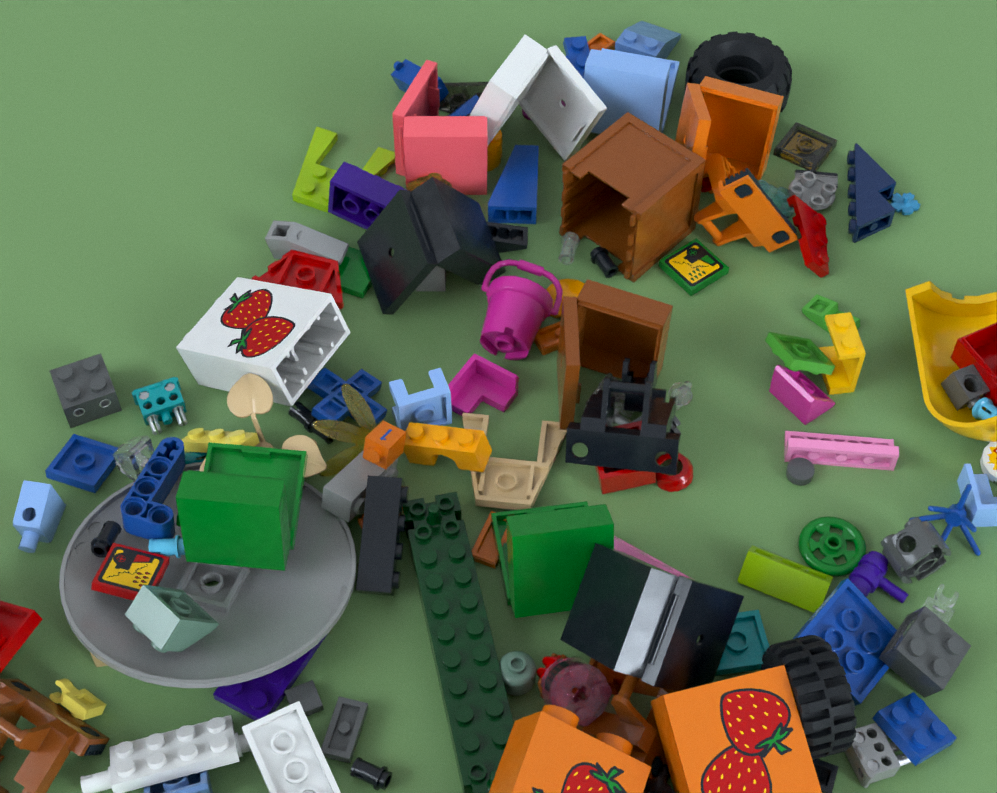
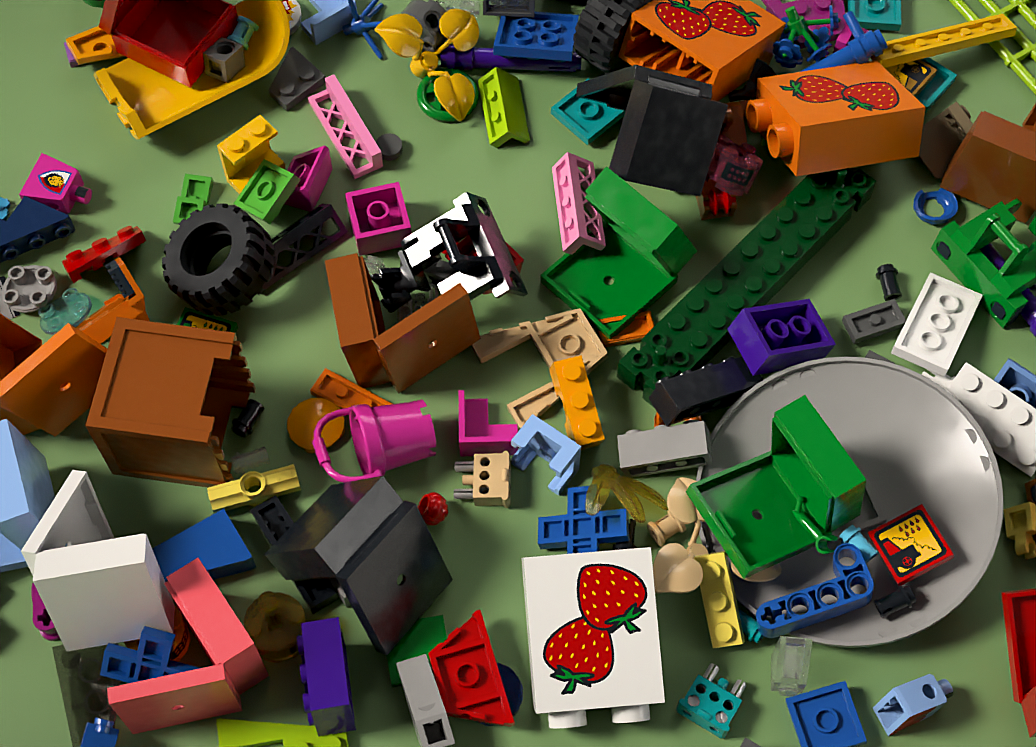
camera: 125 degrees left, 10 degrees up
sand green slope [125,584,219,653] -> none
orange brick [363,420,406,469] -> none
sand green head [499,651,536,696] -> none
none -> dark pink torso [19,153,92,214]
none -> black tyre [162,203,275,316]
none -> light yellow piece [207,464,301,514]
none -> black fence [262,203,348,291]
none -> dark grey wing [269,47,326,111]
none -> dark pink brick [345,182,412,256]
none -> yellow plant [375,9,479,122]
none -> red piece [418,492,449,526]
none -> tan piece [453,451,511,508]
none -> dark purple brick [727,299,836,376]

